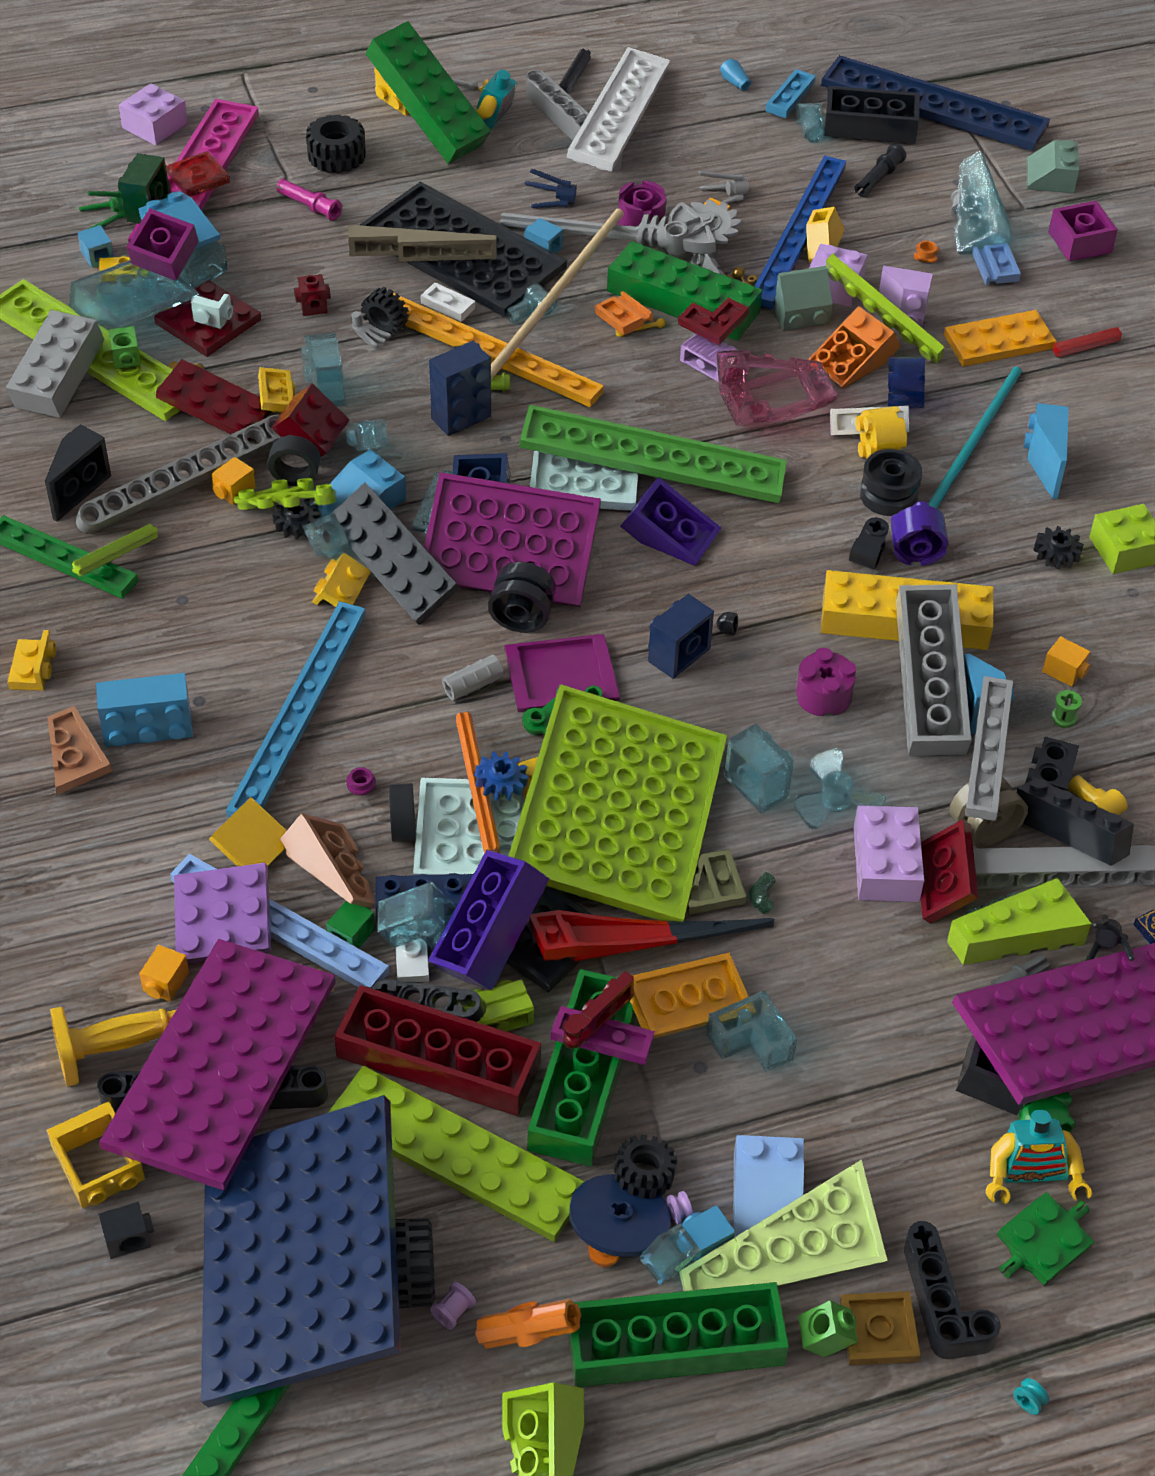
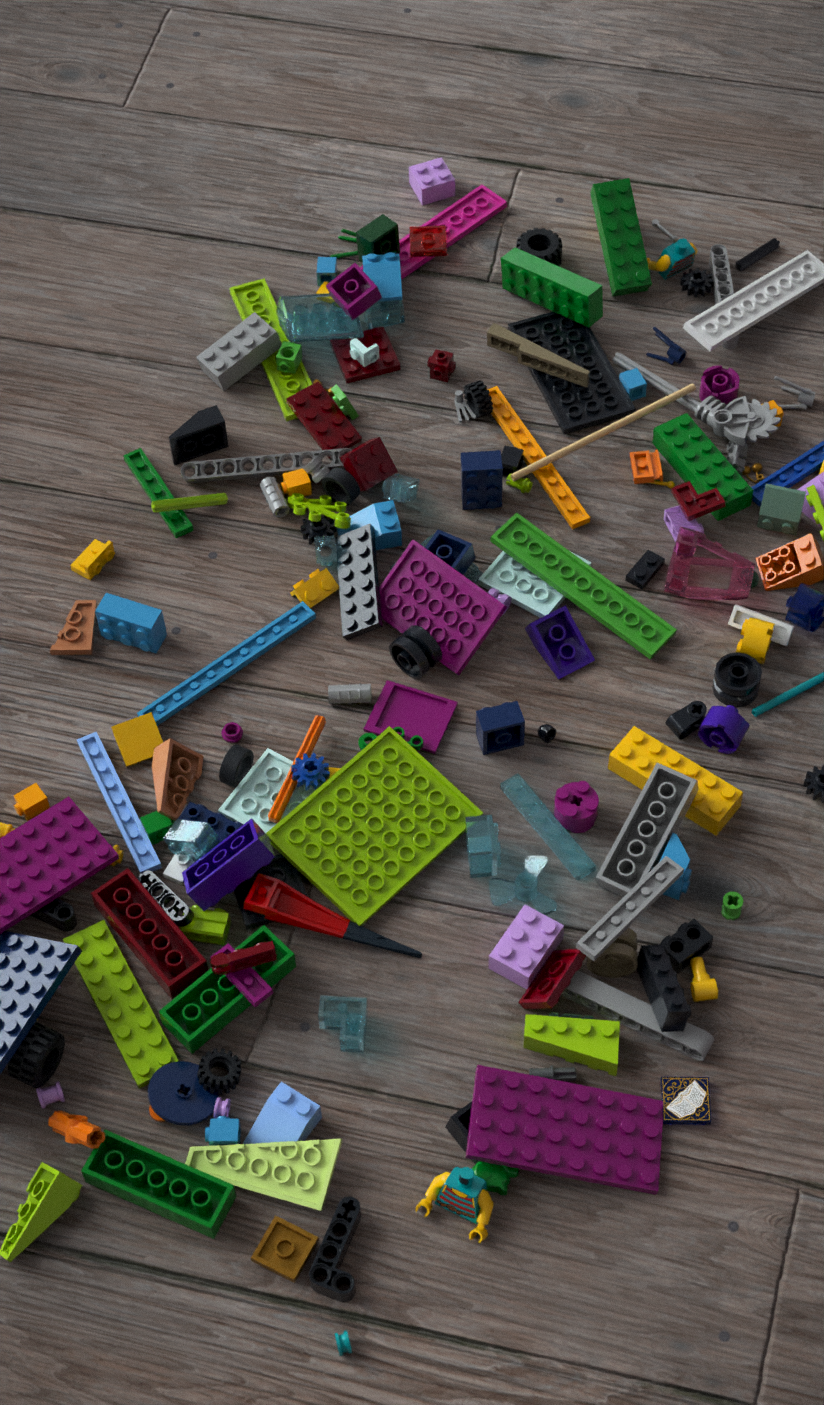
camera: 35 degrees right, 5 degrees up
medium lavender plate [174,863,271,964] -> none
yellow bracket [258,367,296,412] -> none
dark pink pin [276,178,342,221] -> none
clear light blue brick [301,332,345,406] -> none
white plate [421,283,475,322] -> none
clear light blue pin [506,284,556,324] -> none
light orange plate [630,952,754,1039] -> none
clear light blue brick [639,1224,701,1285] -> none
olive wing [688,849,747,915] -> none
clear green arm [749,872,776,914] -> none
bright green brick [798,1300,858,1357] -> none
green plate [996,1191,1094,1286] -> none
light orange brick [1042,636,1091,687] -> none
black plant [1085,915,1135,961] -> none
none -> light grey axle [260,477,290,517]
none -> light grey wheel [303,456,330,483]
none -> bright green plate [331,384,359,420]
none -> clear light blue plate [500,773,596,881]
none -> green brick [501,247,603,327]
none -> black plate [625,550,665,590]
none -> black gear [680,268,714,297]

